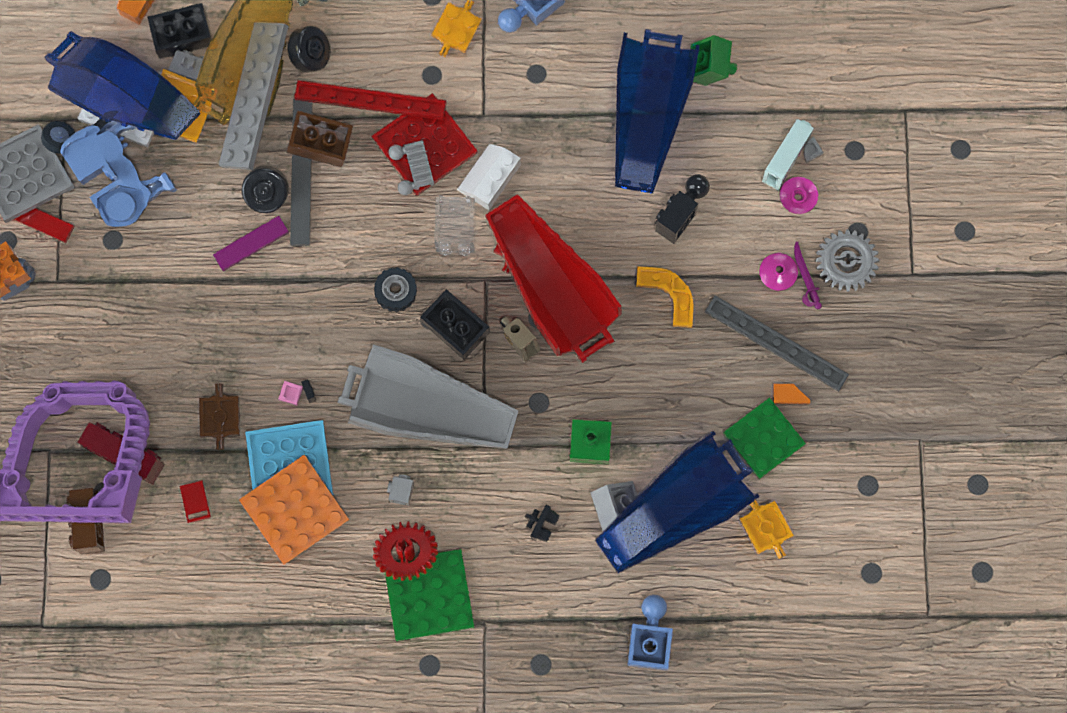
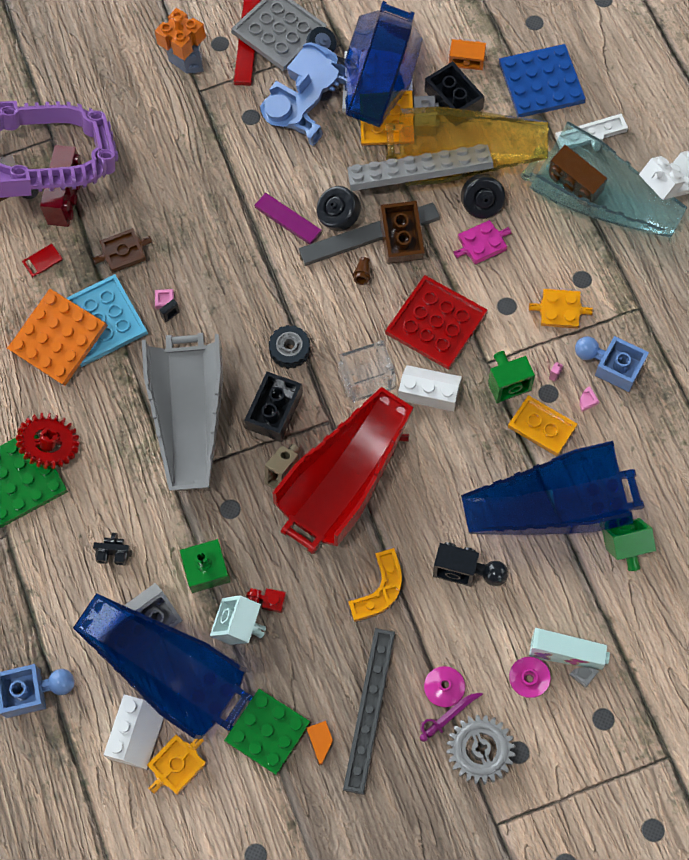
camera: 70 degrees right, 10 degrees down
red tile [294,80,447,120] -> none
light grey brick [387,474,414,506] -> none
light grey gear [389,140,434,195] -> none
none -> white slope [104,694,166,770]
none -> light aqua brick [210,595,266,645]
none -> red plate [246,588,286,613]
none -> reddish brown cone [353,257,371,285]
none -> dark pink plate [453,220,511,265]
none -> green brick [488,351,535,403]
none -> light orange plate [508,395,578,456]
none -> bright pink tile [549,362,563,382]
none -> bright pink tile [579,386,599,412]

